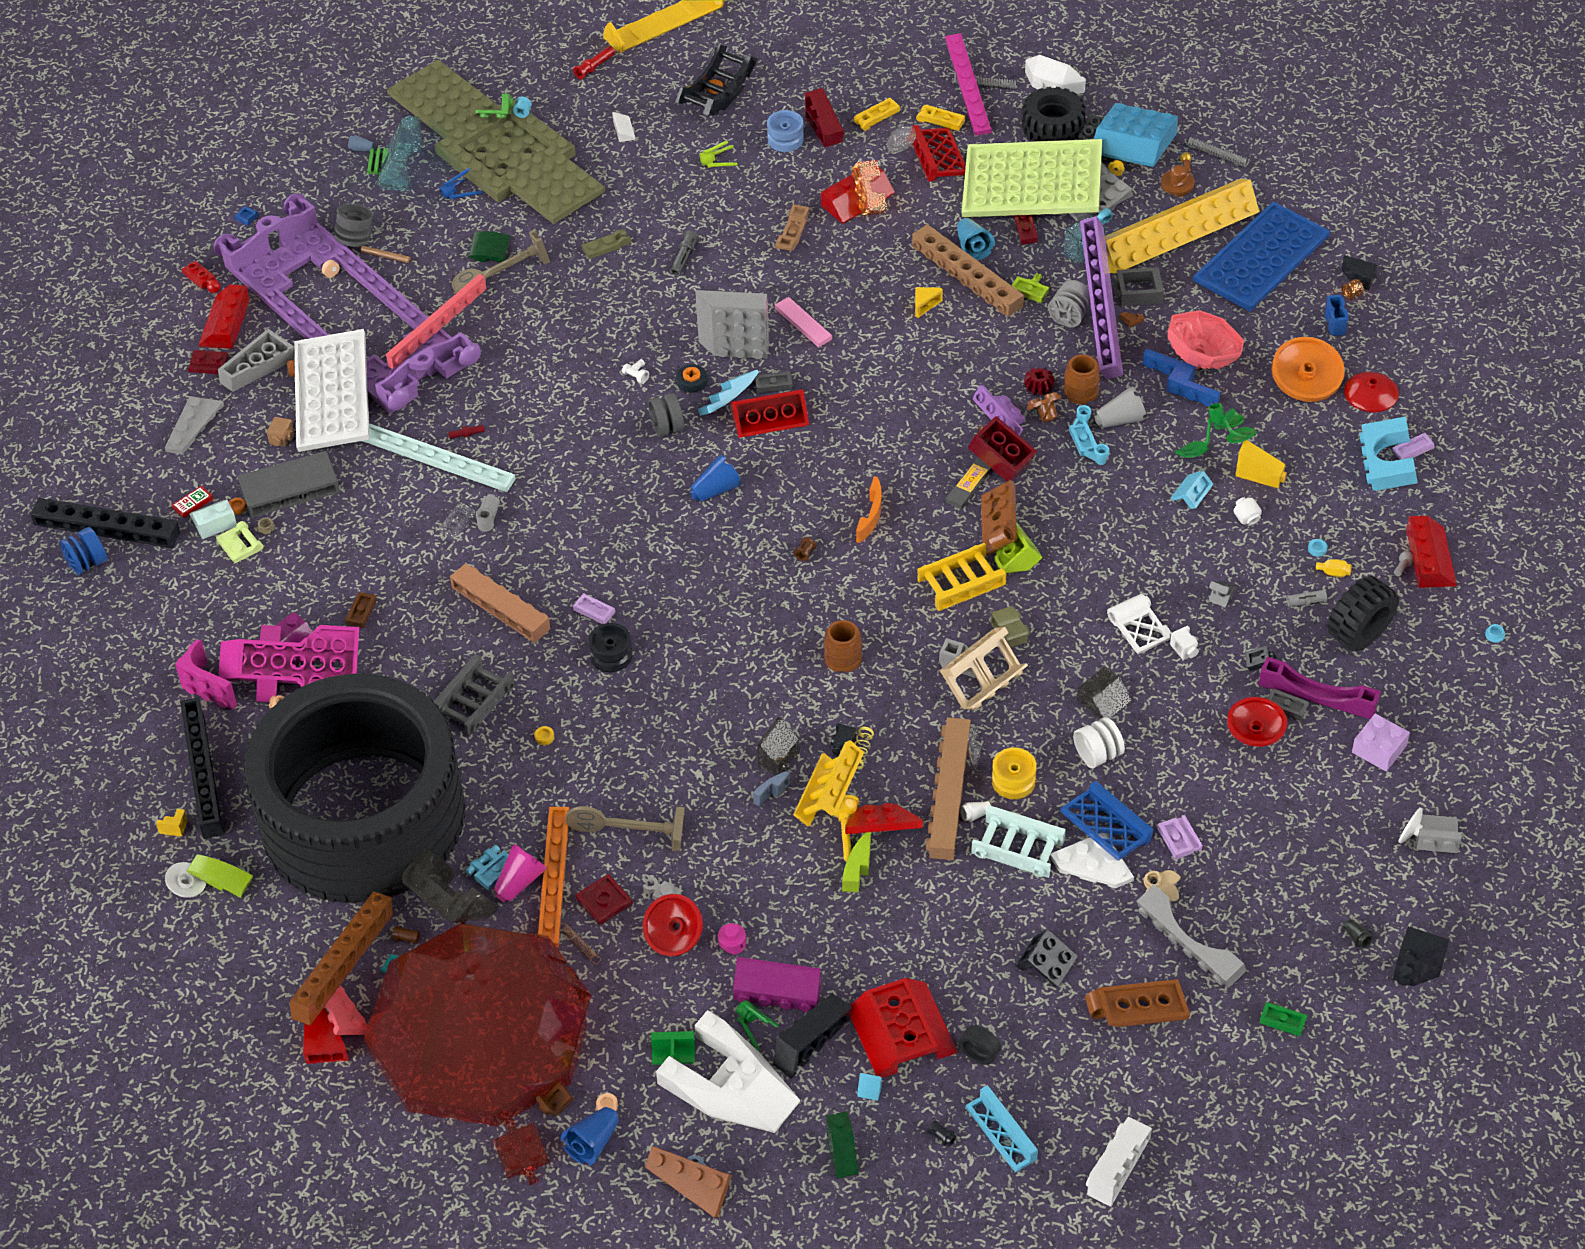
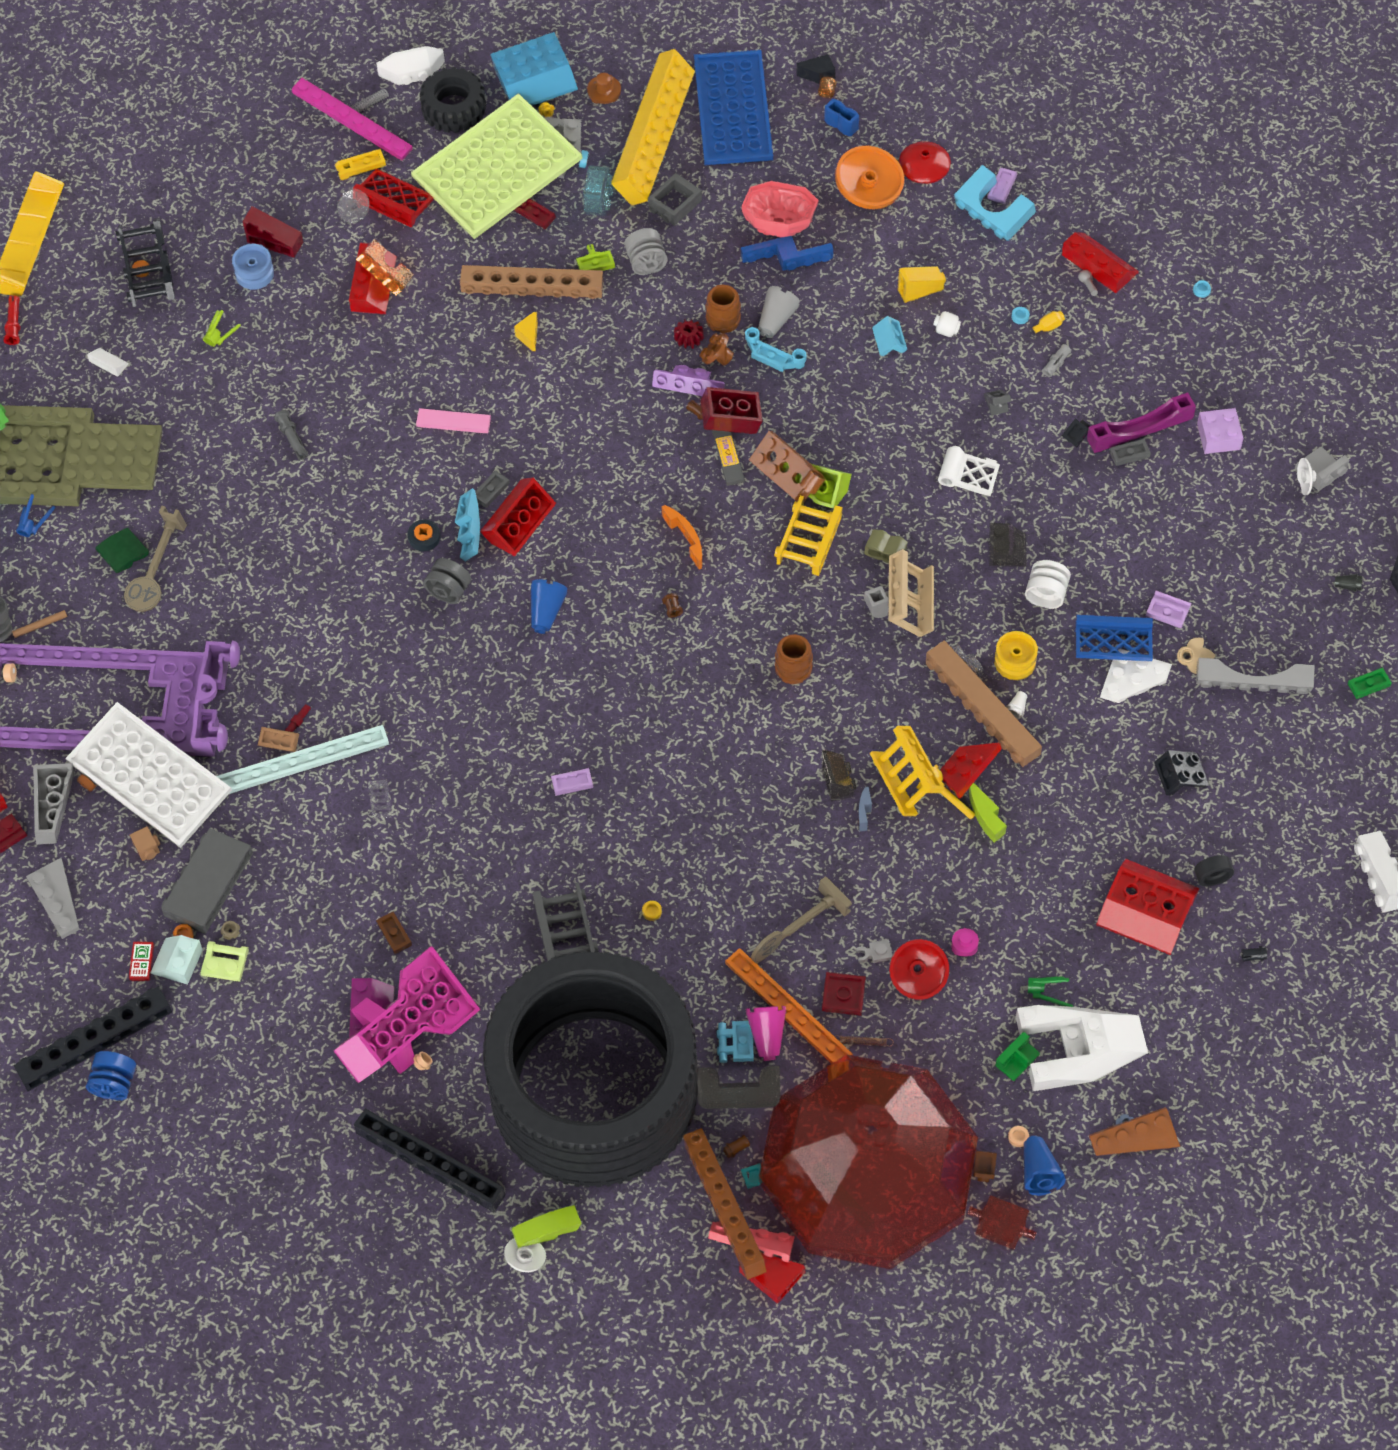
camera: 45 degrees left, 10 degrees up
yellow panel [156,809,188,837] -> none
dark pink bracket [175,639,237,710] -> none
coral plate [386,274,486,369] -> none
nougat brick [450,563,550,643] -> none
light grey piece [476,494,500,532] -> none
medium azure wheel [513,96,532,118] -> none
olive hinge [582,229,631,259] -> none
black wheel [588,623,633,673] -> none
white piece [622,359,649,384] -> none
light grey slope [695,290,769,359] -> none
magenta slope [733,957,821,1012] -> none
black wedge [772,993,852,1079] -> none
medium nougat slope [775,204,809,251] -> none
dark green slope [826,1111,859,1179] -> none
black brick [831,723,856,756] -> none
yellow plate [853,98,900,131] -> none
light yellow piece [854,727,874,769] -> none
medium azure slope [858,1073,882,1100] -> none
dark azure cone [957,218,995,260] -> none
medium azure fence [966,1085,1038,1173] -> none
light aqua fence [972,805,1066,878] -> none
dark grey slope [1078,114,1104,140] -> none
medium lavender brick [1080,216,1123,379] -> none
dark orange hinge [1085,979,1190,1027] -> none
dark orange tile [1119,312,1144,328] -> none
white brick [1170,626,1199,660] -> none
green plant [1174,403,1257,458] -> none
piece [1180,152,1192,173] -> none
light grey piece [1186,137,1250,167] -> none
red dish [1227,697,1287,747] -> none
black tyre [1327,576,1399,651] -> none
none -> medium nougat plate [258,727,299,752]

